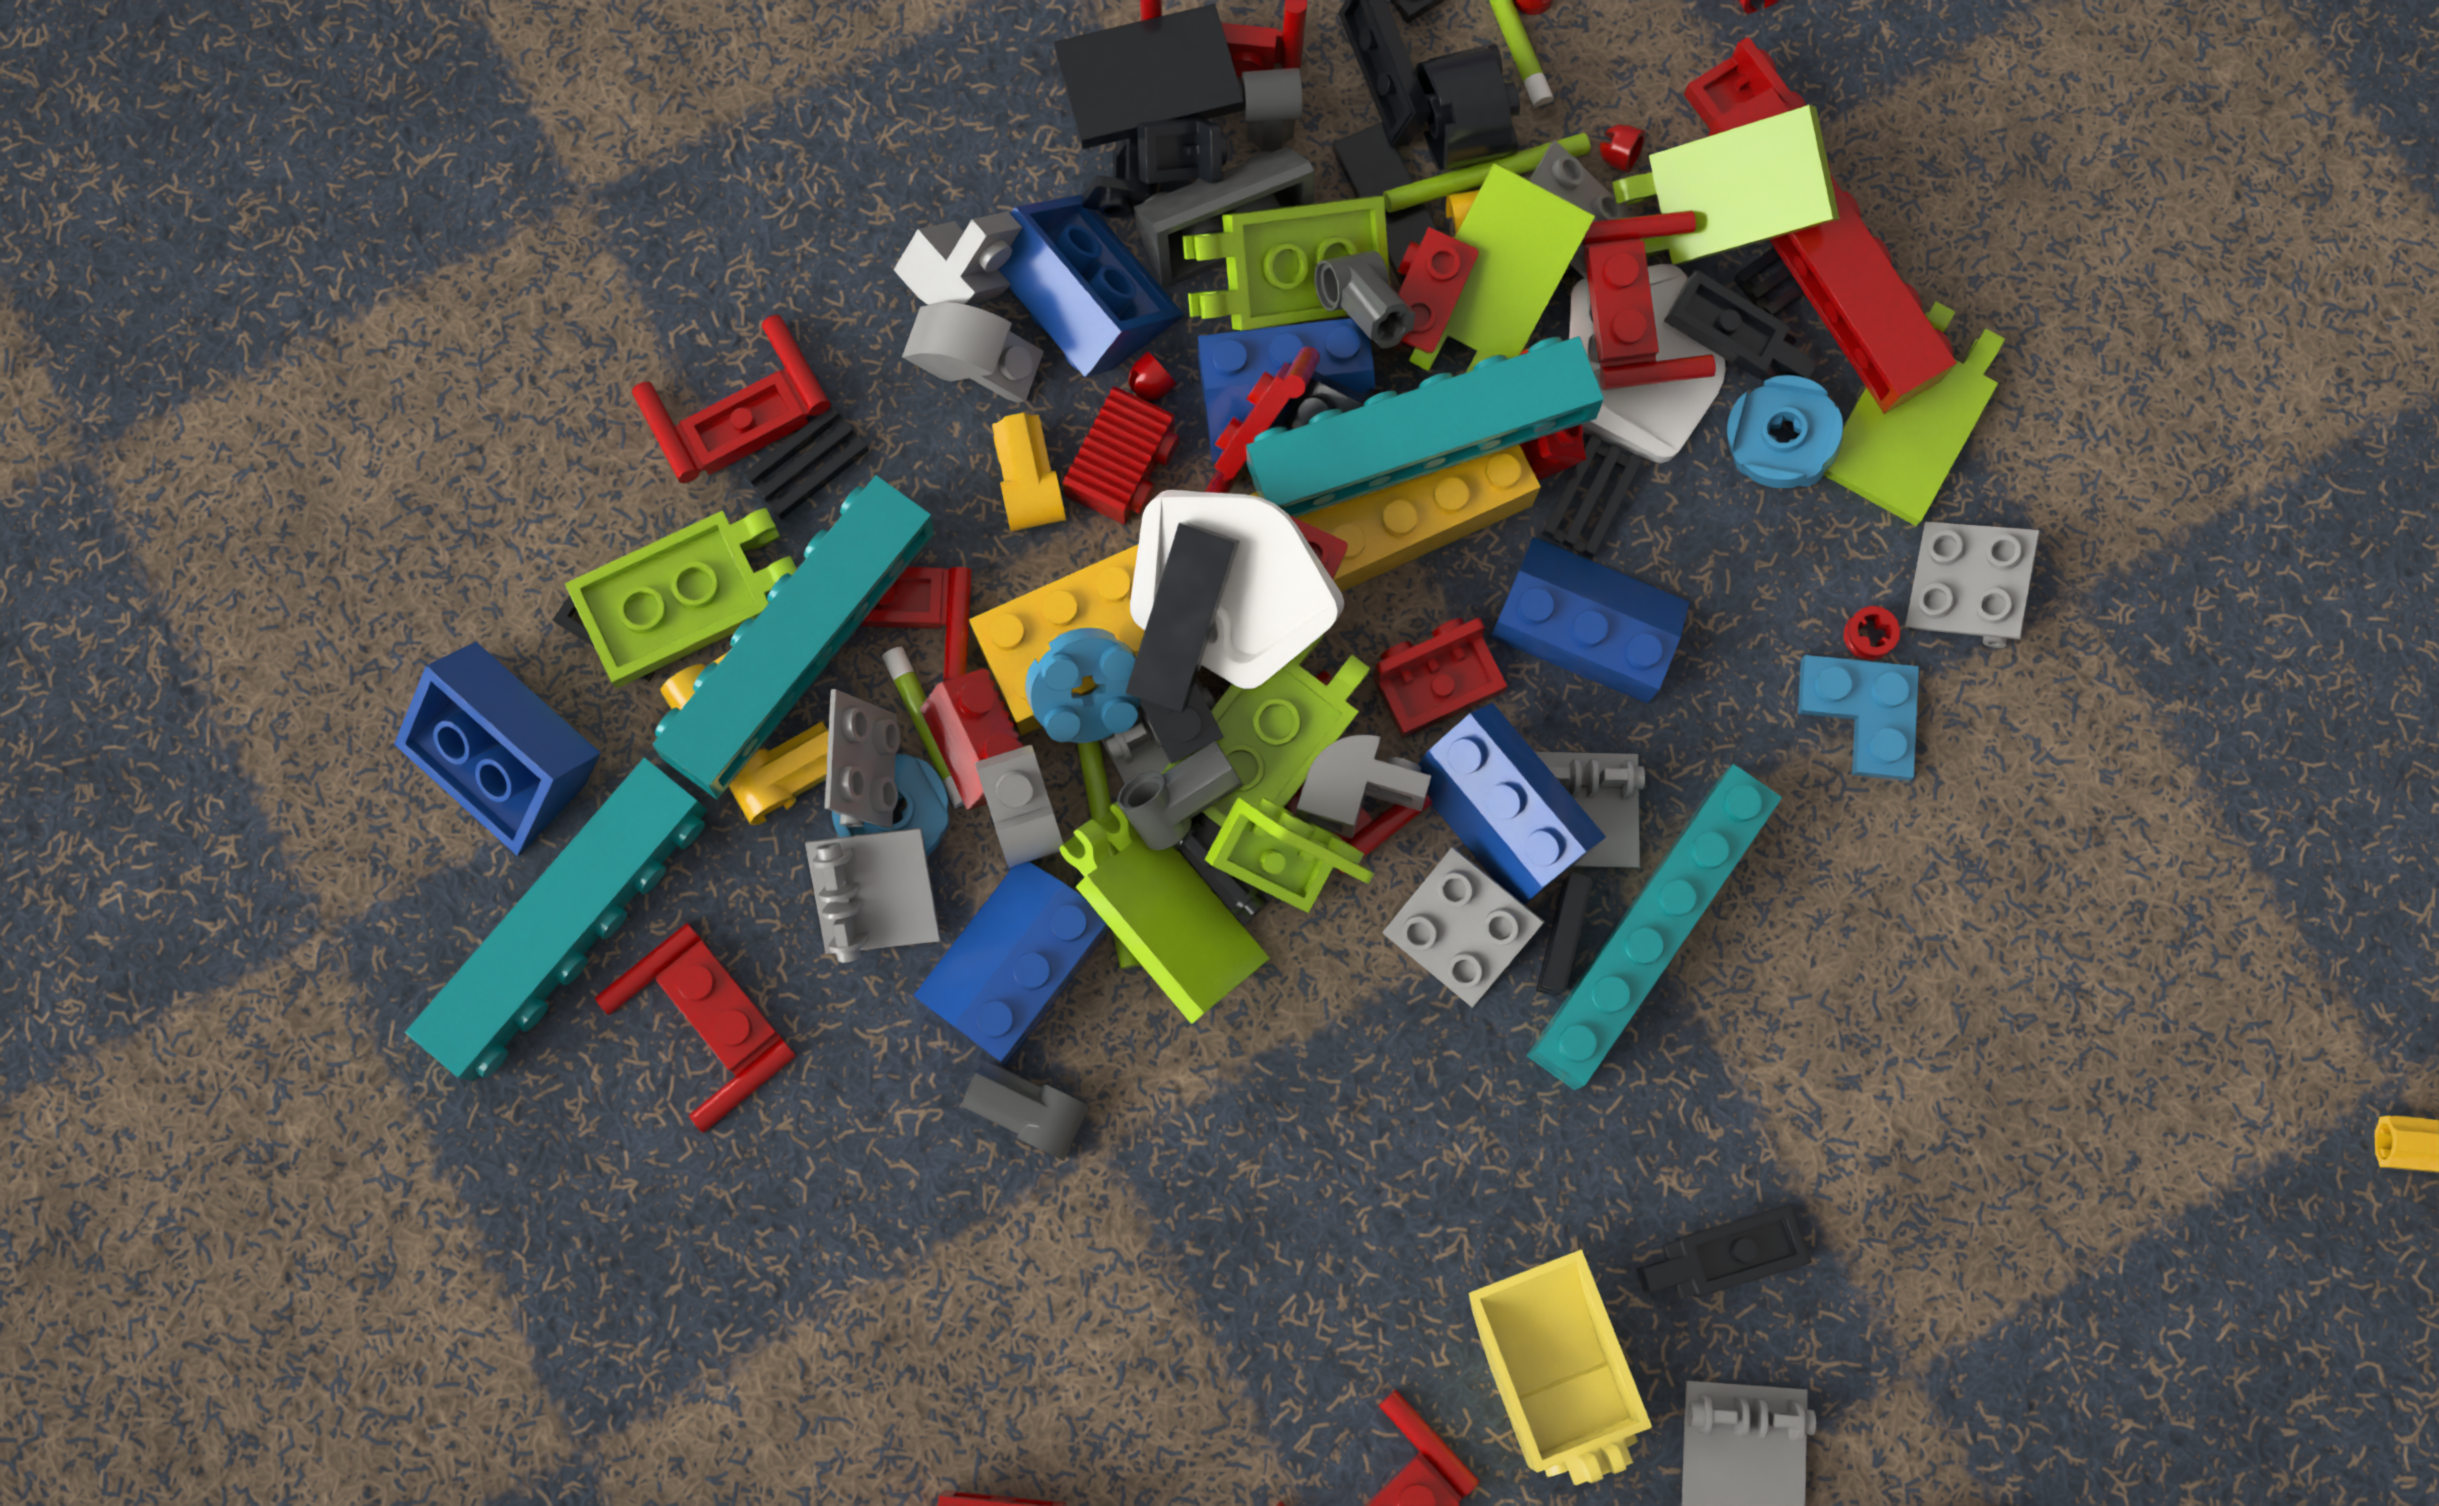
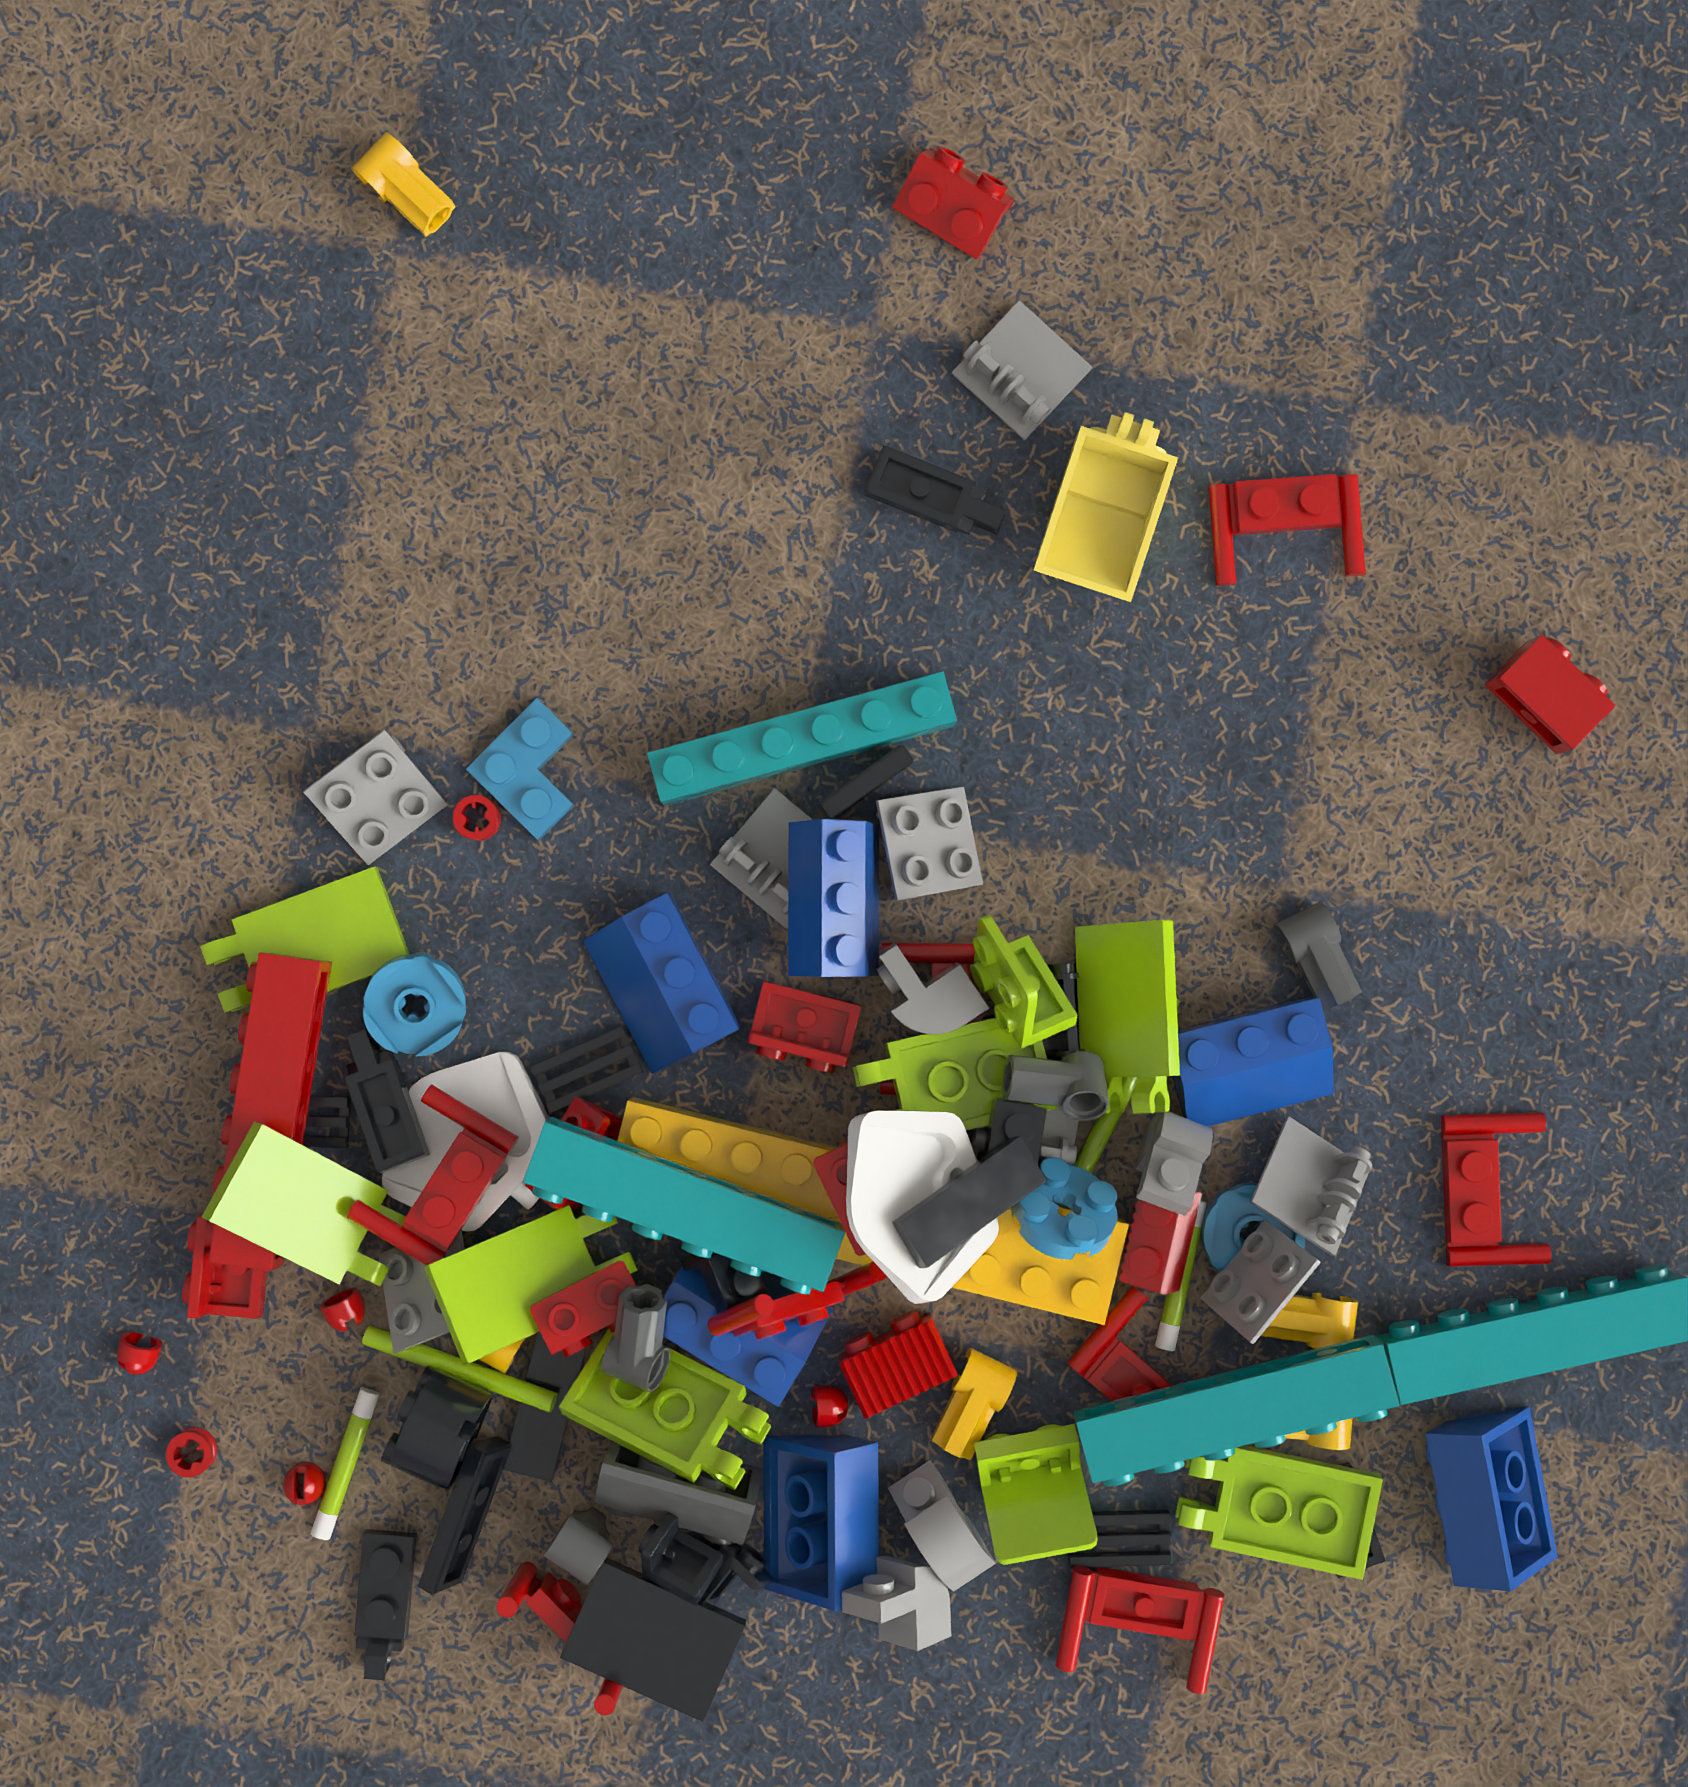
camera: 140 degrees left, 10 degrees up
none -> lime bracket [974,1424,1098,1565]

